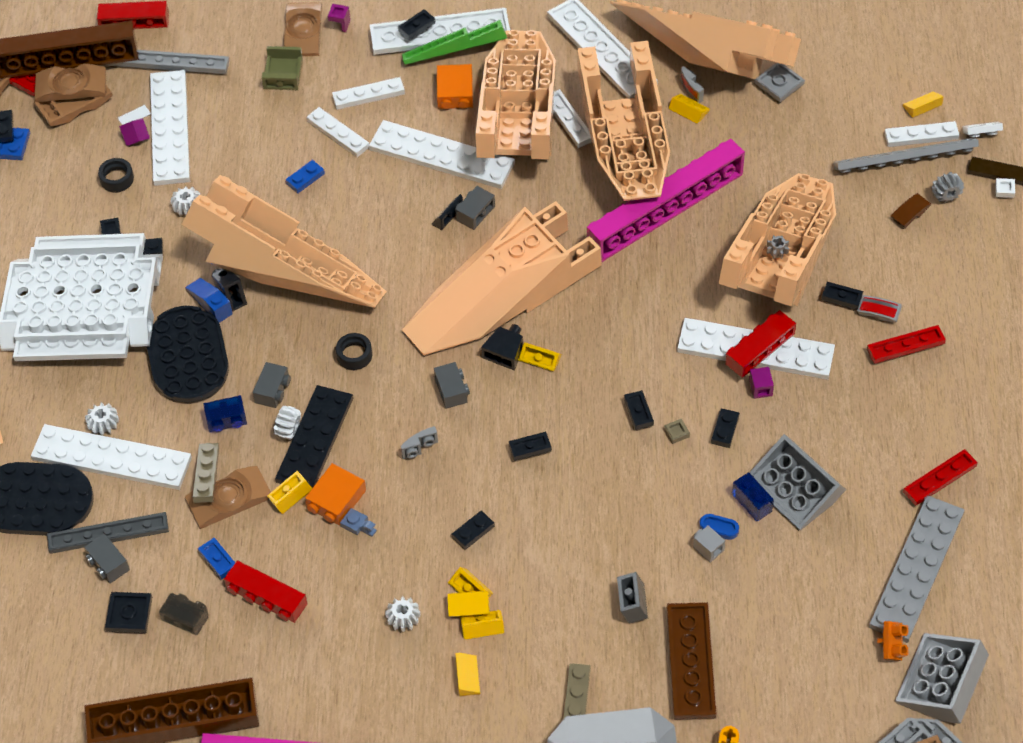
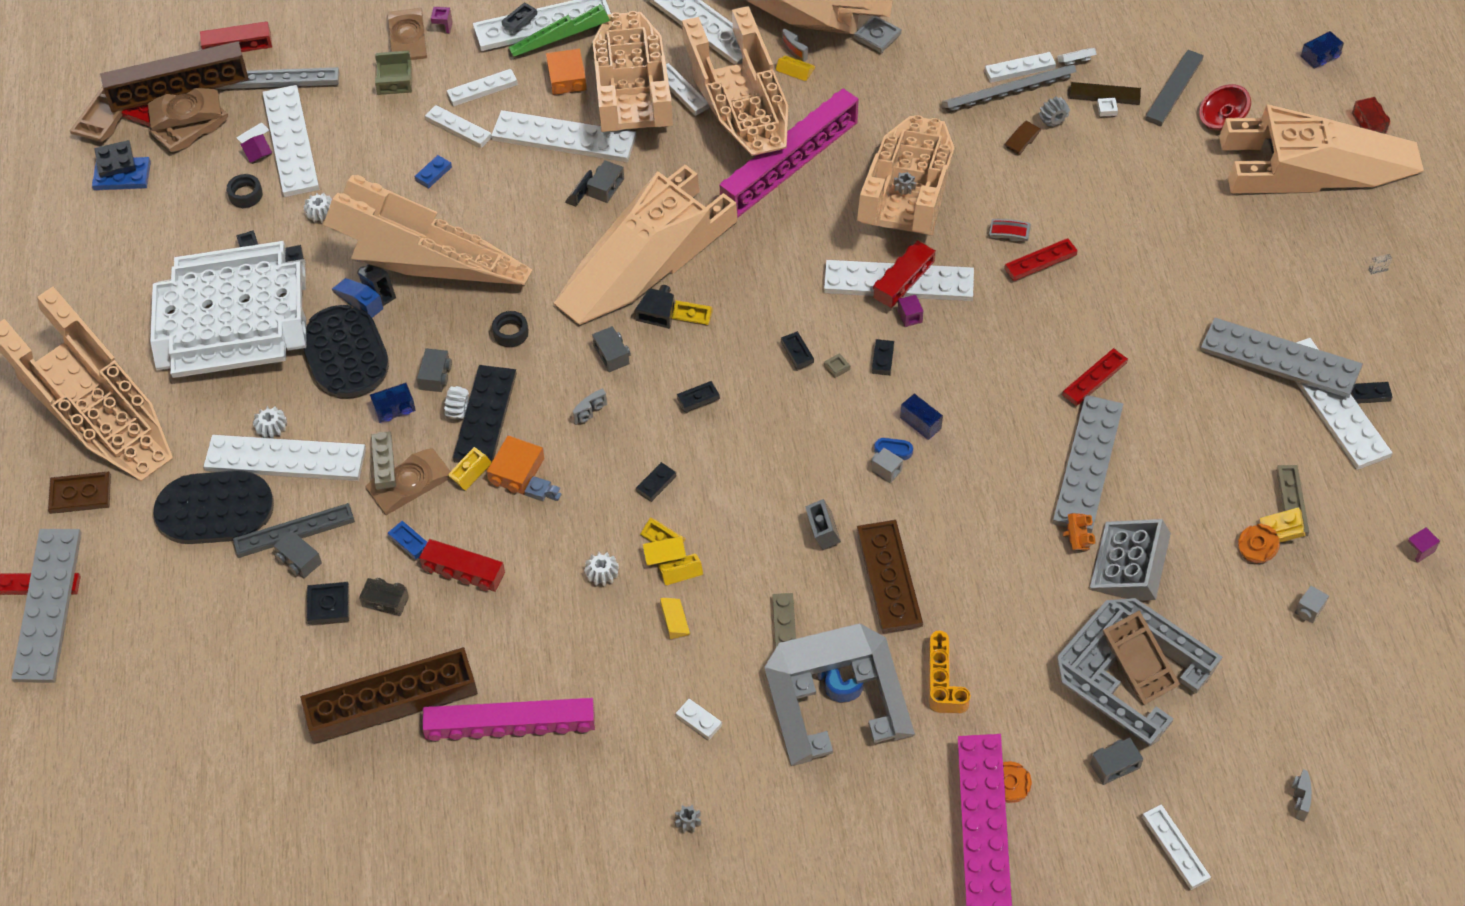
camera: 10 degrees left, 0 degrees up
light grey slope [745,434,846,530] -> none
black plate [821,281,864,310] -> none
yellow slope [903,91,944,118] -> none

